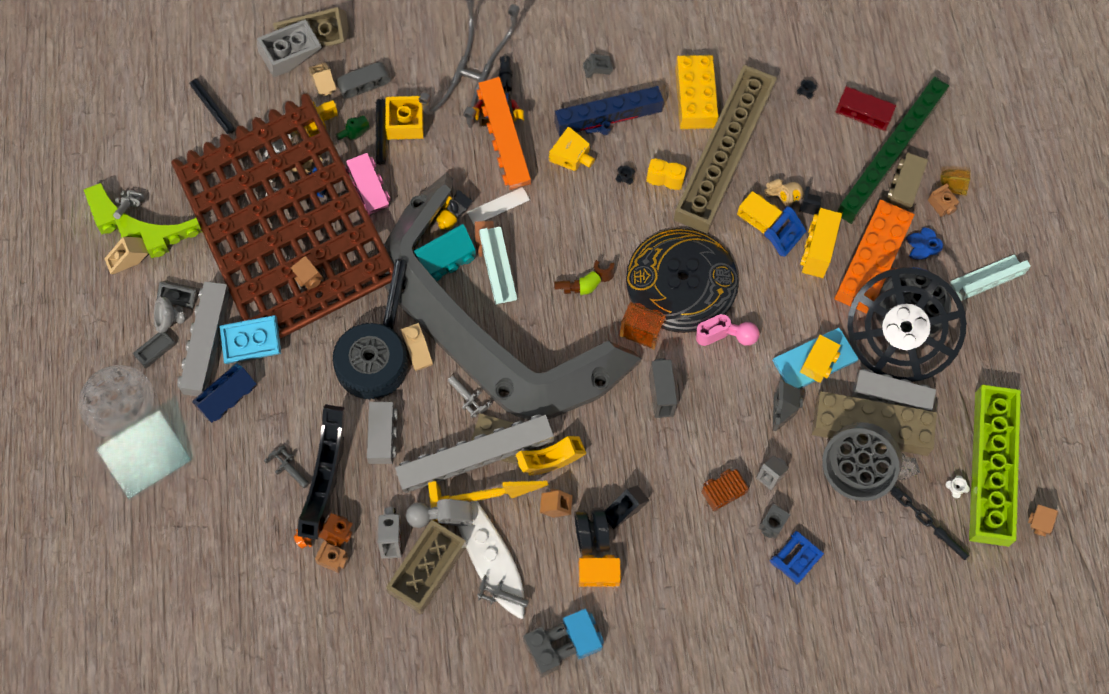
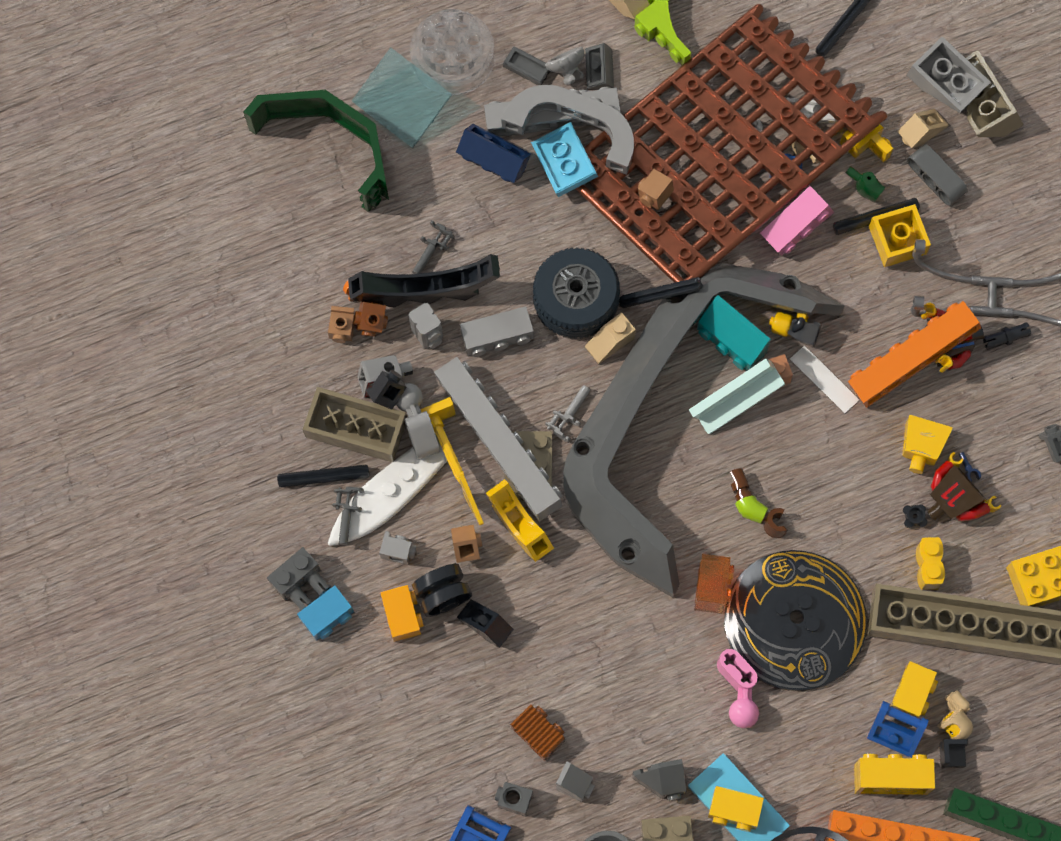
camera: 80 degrees right, 5 degrees up
dark blue brick [554,86,664,137] -> none
dark grey brick [649,358,677,418] -> none
none -> dark green panel [243,89,389,212]
none -> black axle [277,464,370,487]
none -> black brick [366,370,407,410]
none -> light grey brick [379,531,417,565]
none -> light grey brick [408,303,443,349]
none -> light grey arch [501,85,634,175]
none -> torso [927,452,1001,522]

